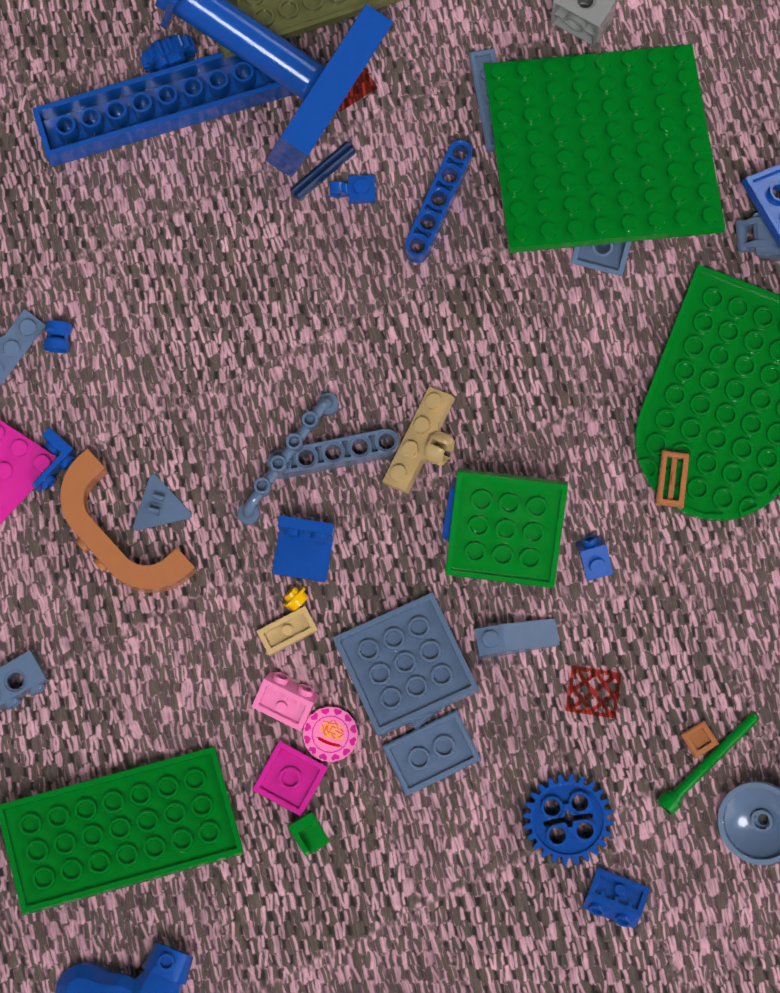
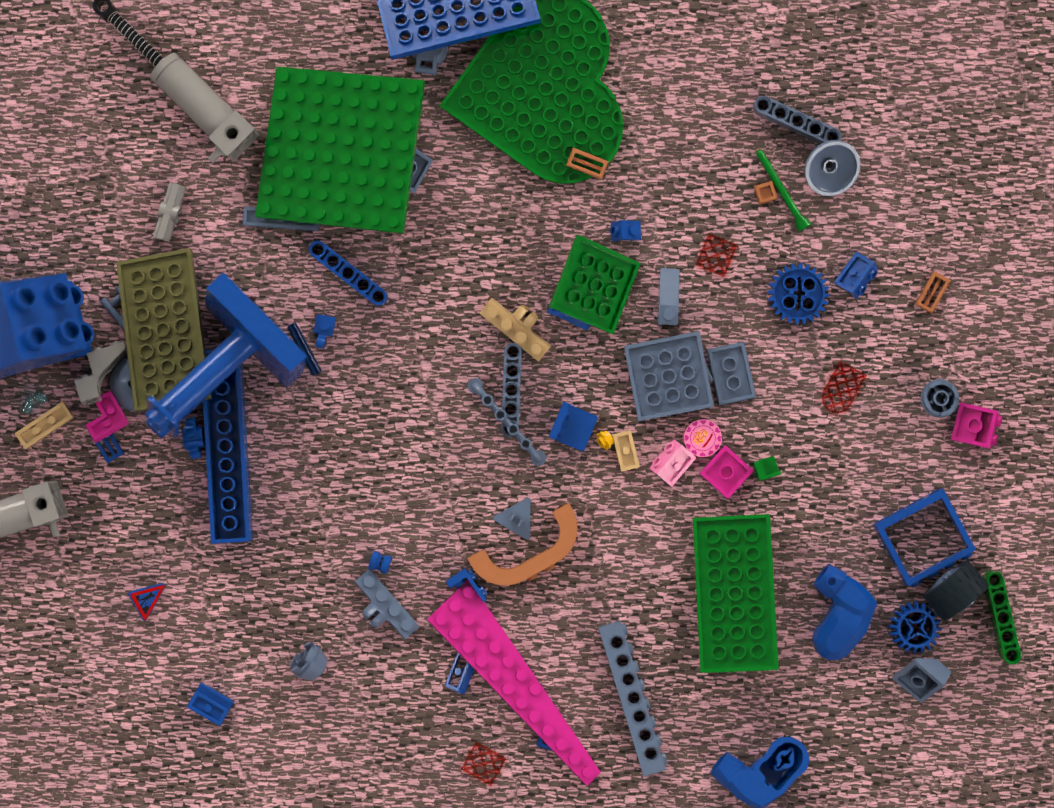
camera: 80 degrees left, 10 degrees up
none -> clear red window [822,361,867,413]

